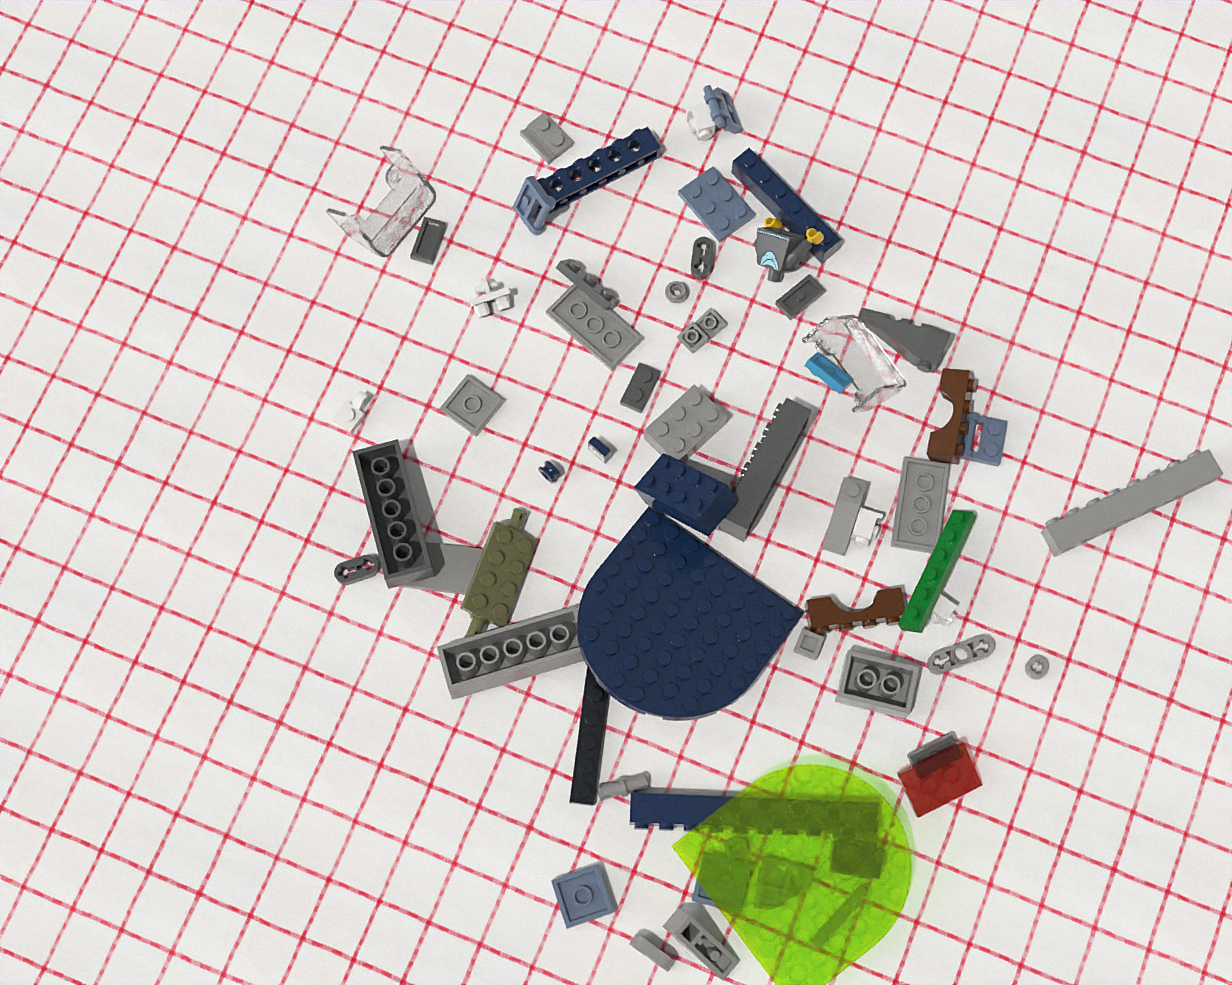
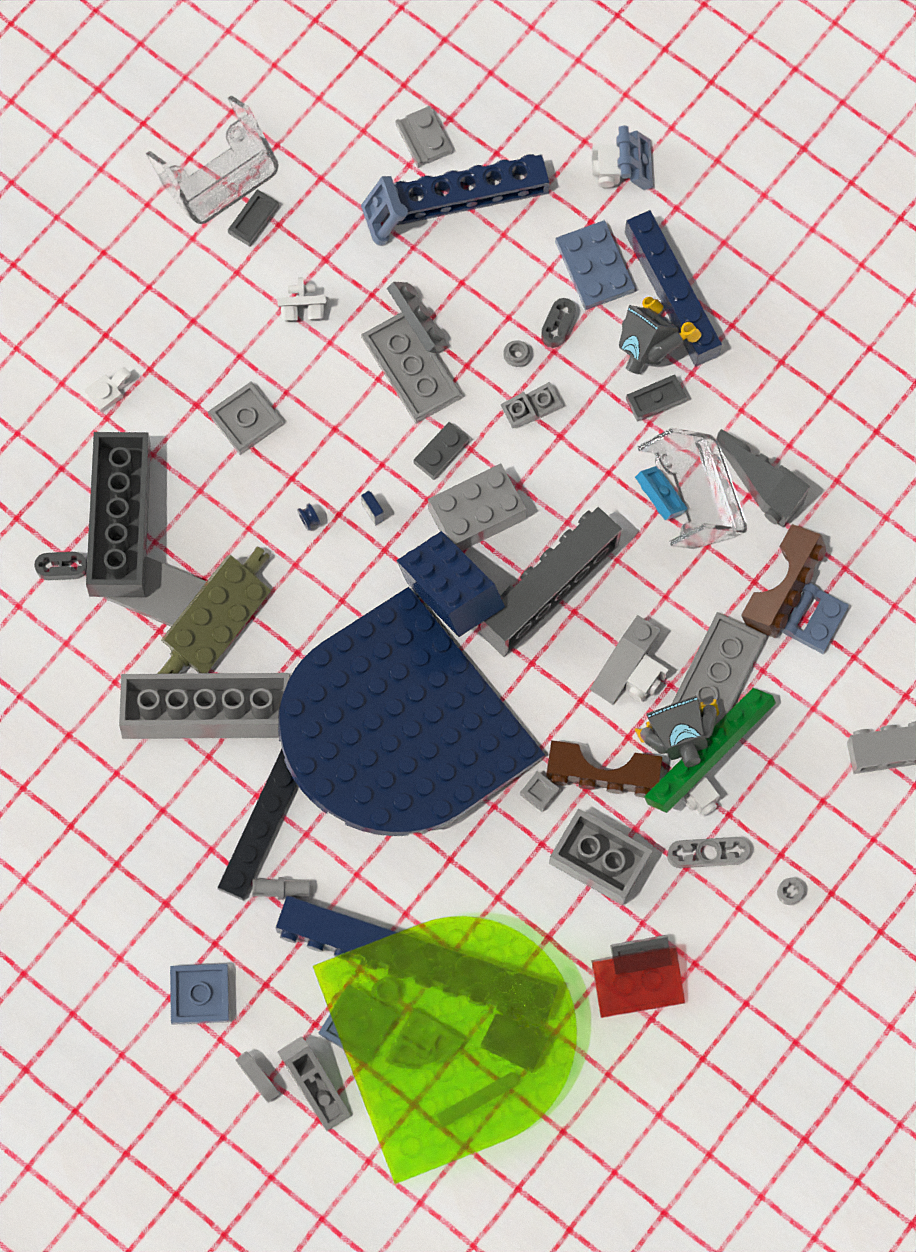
camera: 15 degrees right, 0 degrees up
none -> dark grey torso [634,695,720,767]

